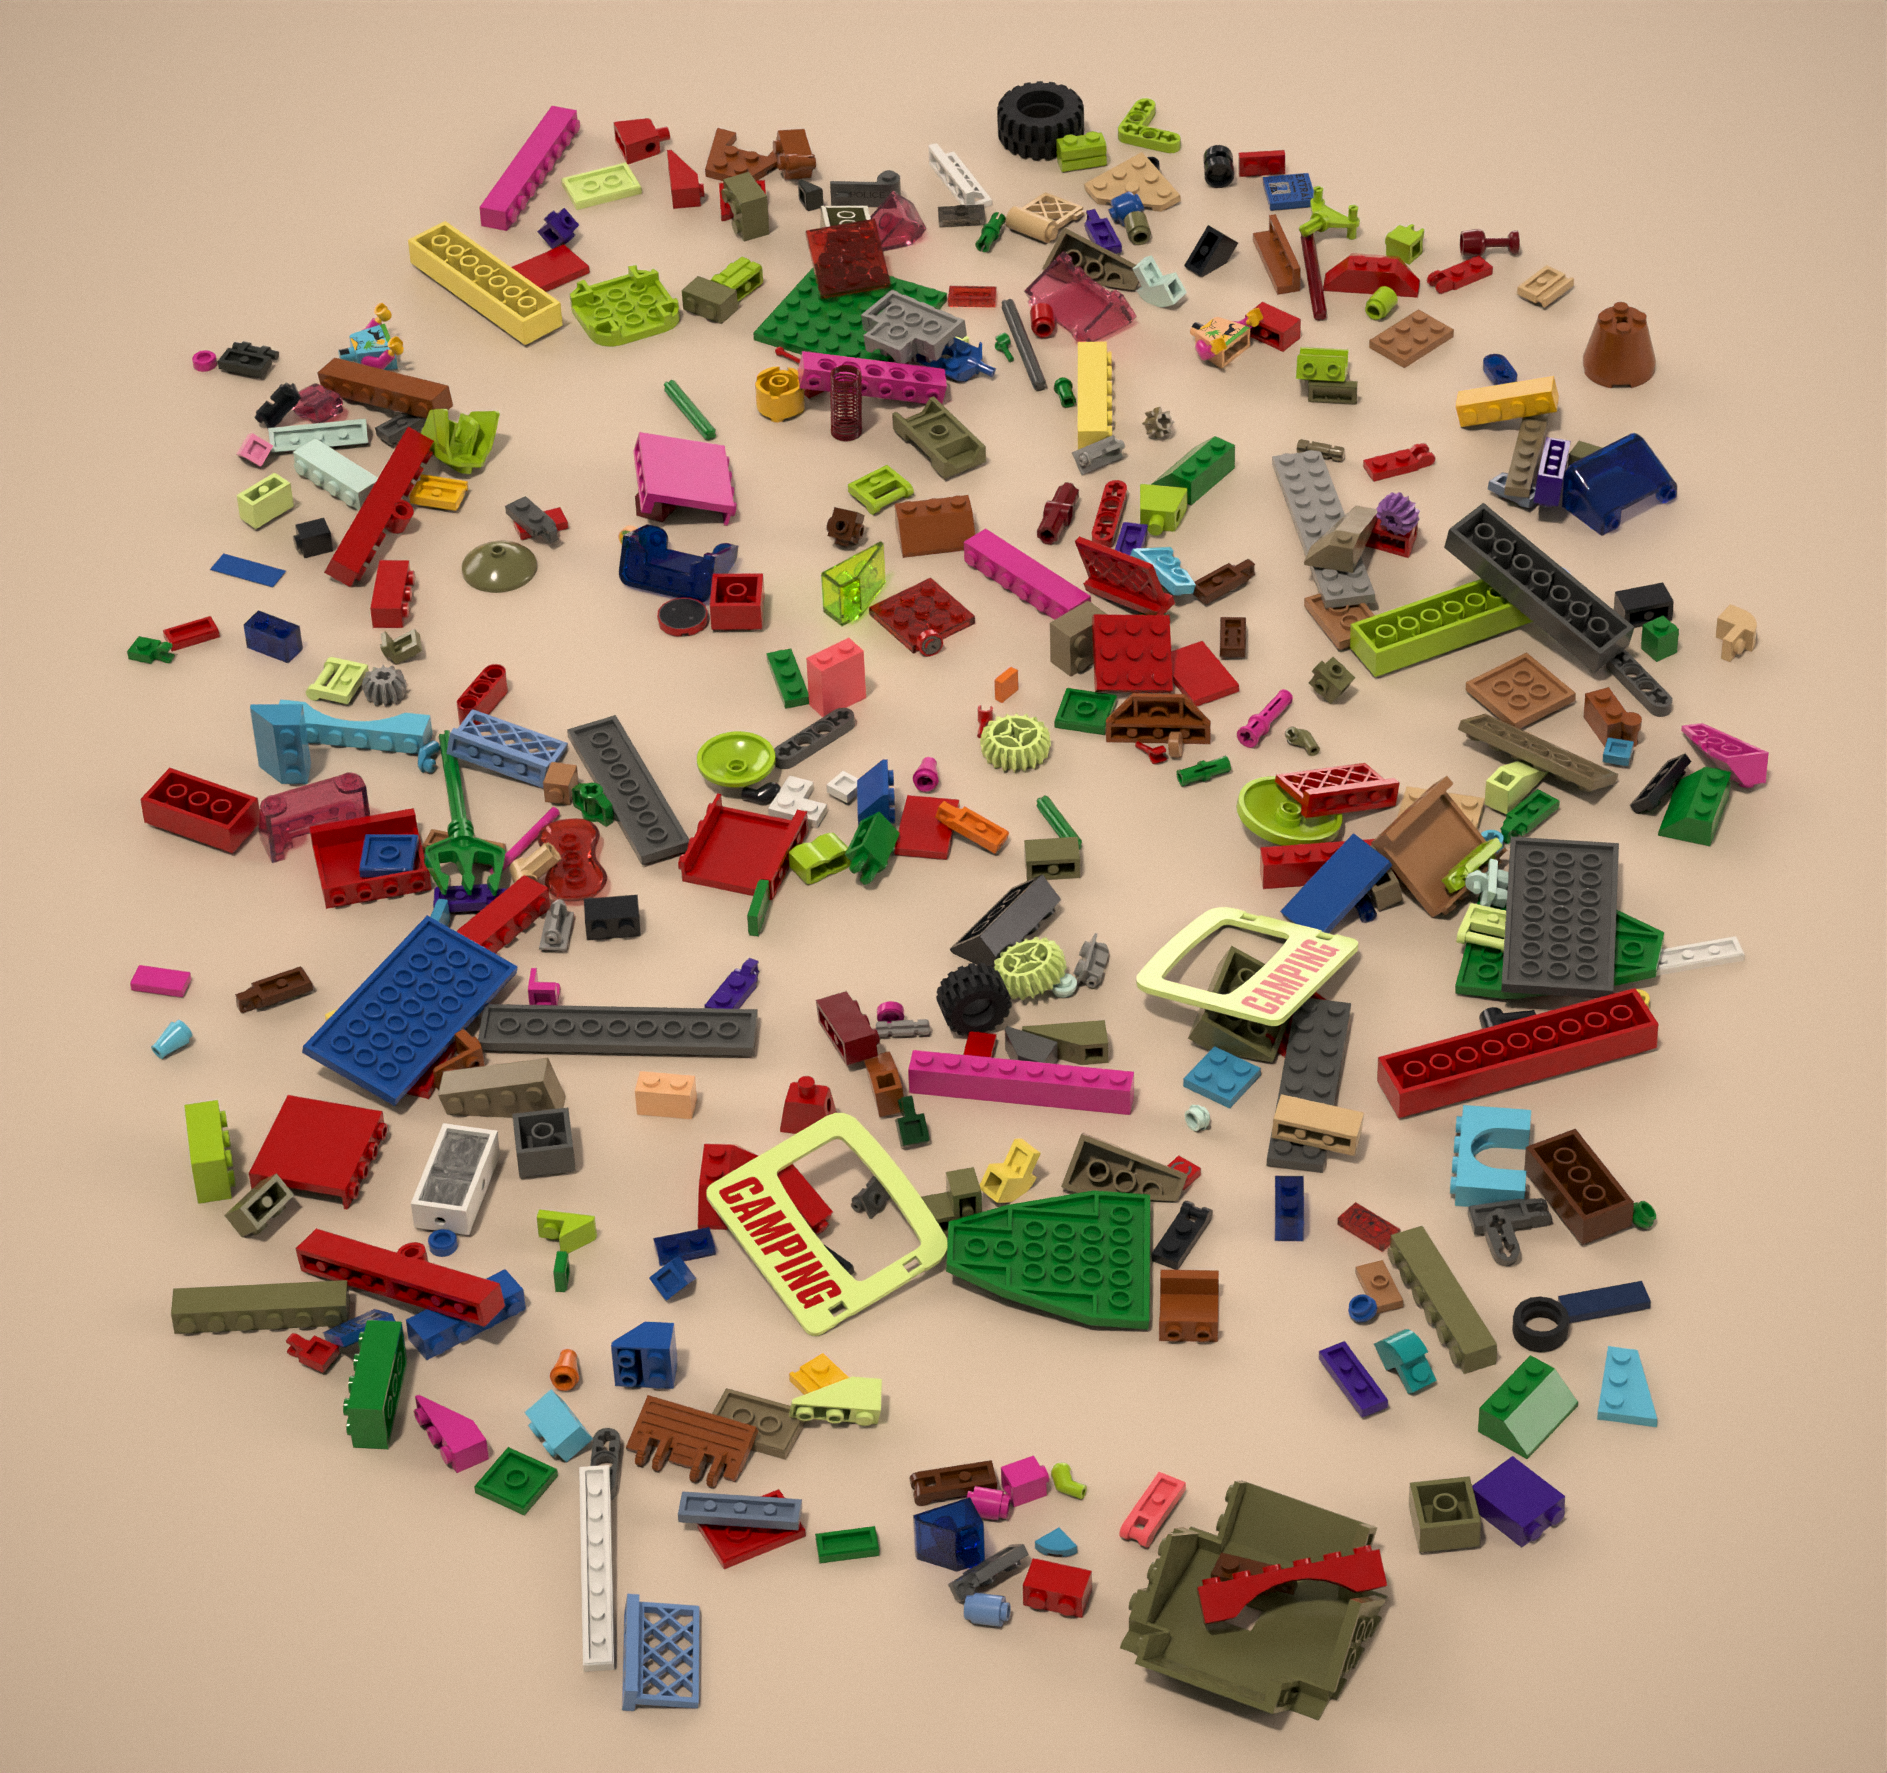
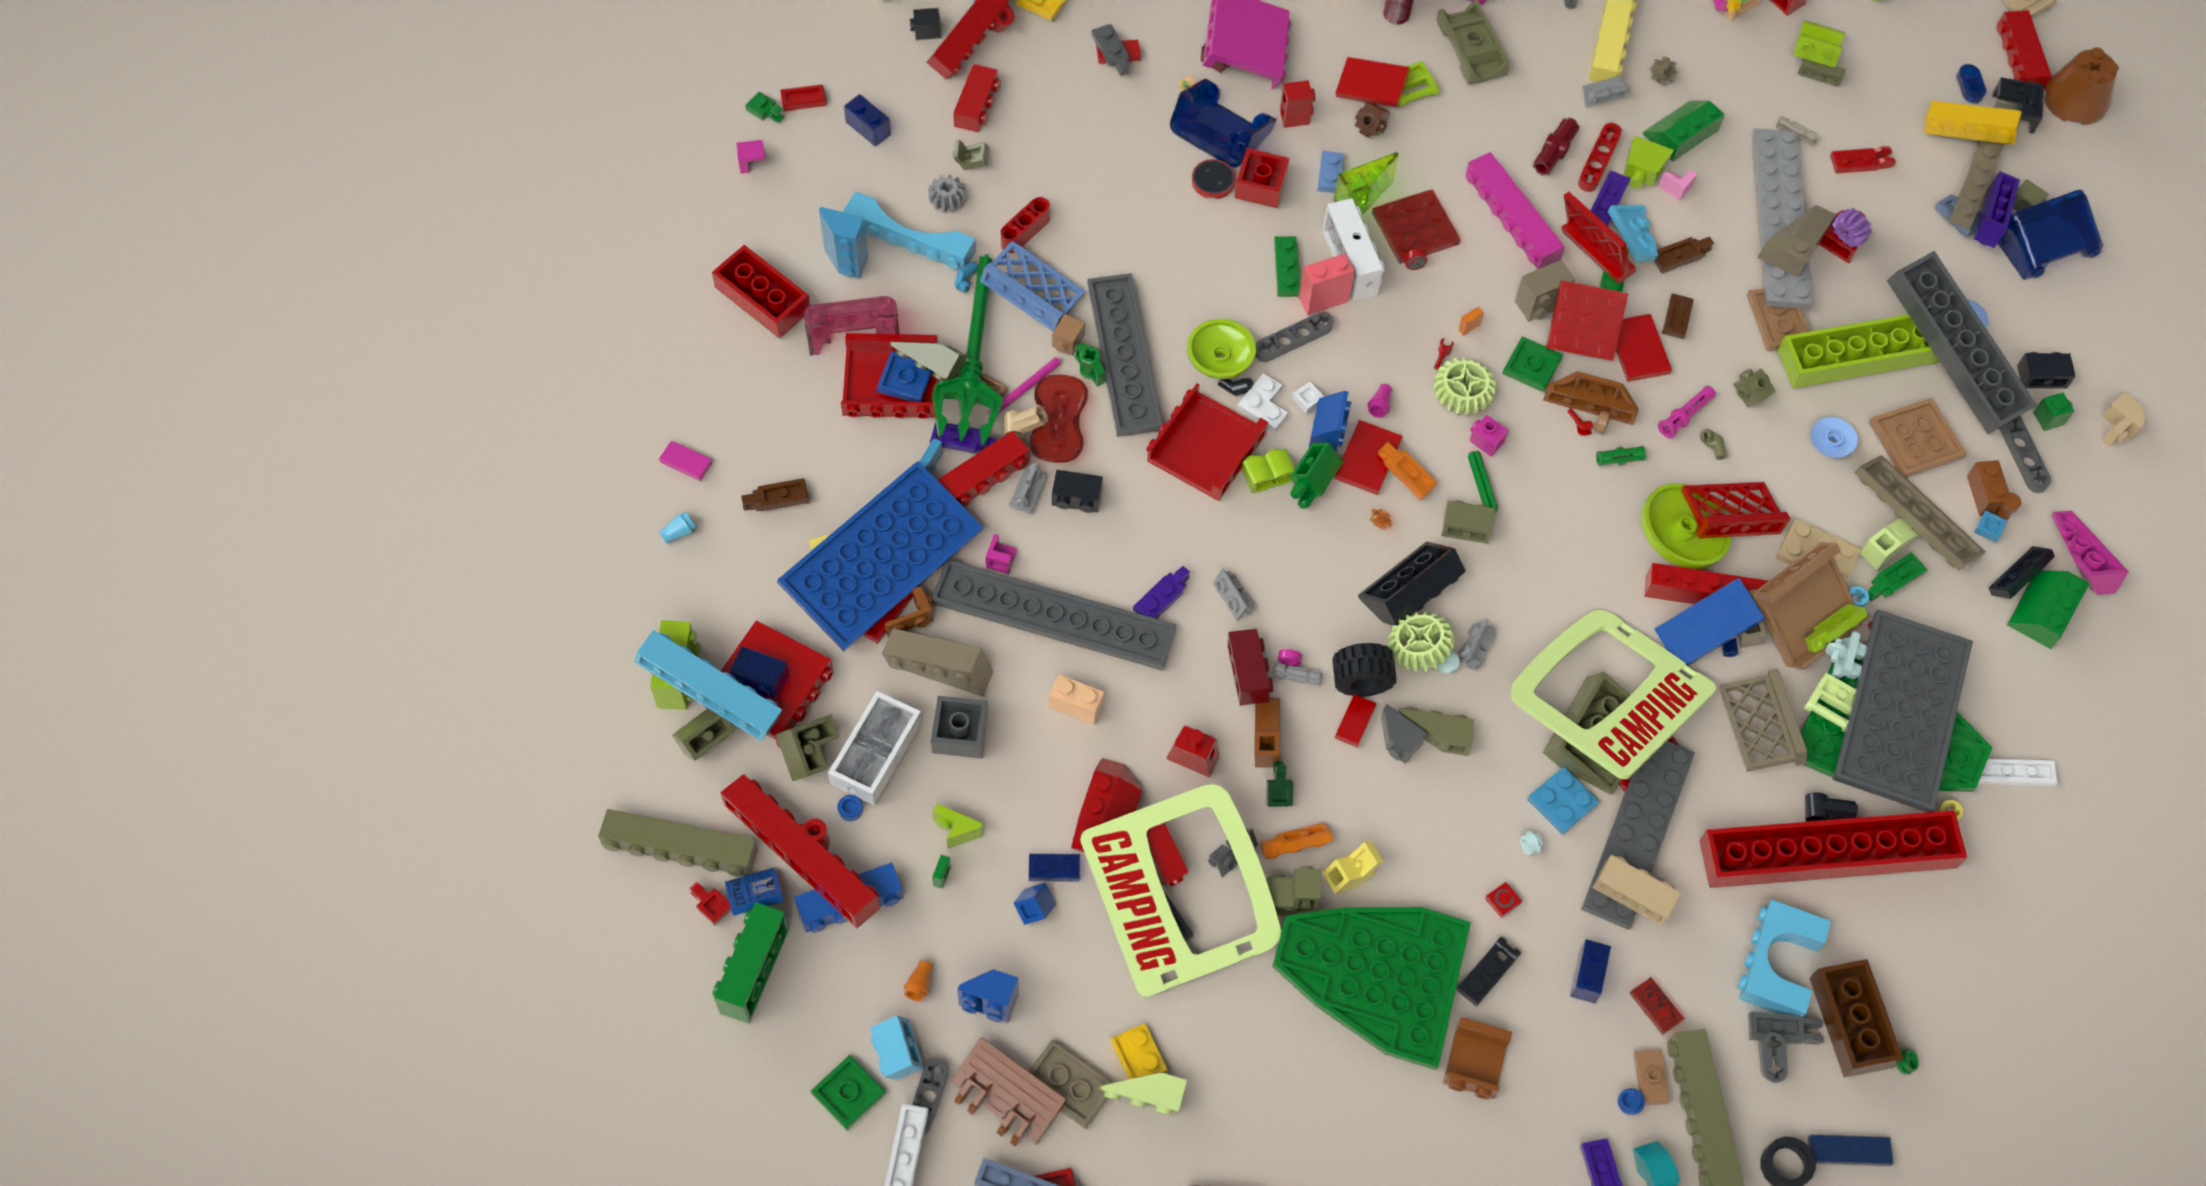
camera: 10 degrees right, 20 degrees up
blue sticker [210,553,286,587] -> none
yellowish green plate [306,657,369,704] -> none
dark pink slope [413,1395,489,1473] -> none
olive dish [462,540,537,593] -> none
green tile [747,880,770,937] -> none
dark orange slope [895,495,975,558] -> none
dark pink brick [908,1050,1134,1115] -> none
green pin [1054,377,1076,408] -> none
dark tan wedge [1061,1133,1188,1201] -> none
medium nougat plate [1369,309,1454,368] -> none
none -> medium azure brick [634,630,782,742]
none -> clear blue brick [729,646,789,698]
none -> dark pink panel [736,140,765,174]
none -> olive brick [776,714,839,781]
none -> slope [890,342,968,381]
none -> light grey hinge [1213,568,1255,621]
none -> orange hinge [1260,823,1333,859]
none -> red brick [1279,80,1316,128]
none -> medium blue plate [1317,151,1344,194]
none -> white brick [1322,198,1385,301]
none -> red tile [1335,57,1410,107]
none -> clear orange plate [1369,509,1392,530]
none -> dark pink brick [1469,415,1509,457]
none -> bright pink panel [1658,170,1697,201]
none -> dark tan fence [1719,669,1807,772]
none -> light blue dish [1810,417,1858,458]
none -> black panel [1992,77,2044,134]
none -> red brick [1997,10,2052,90]

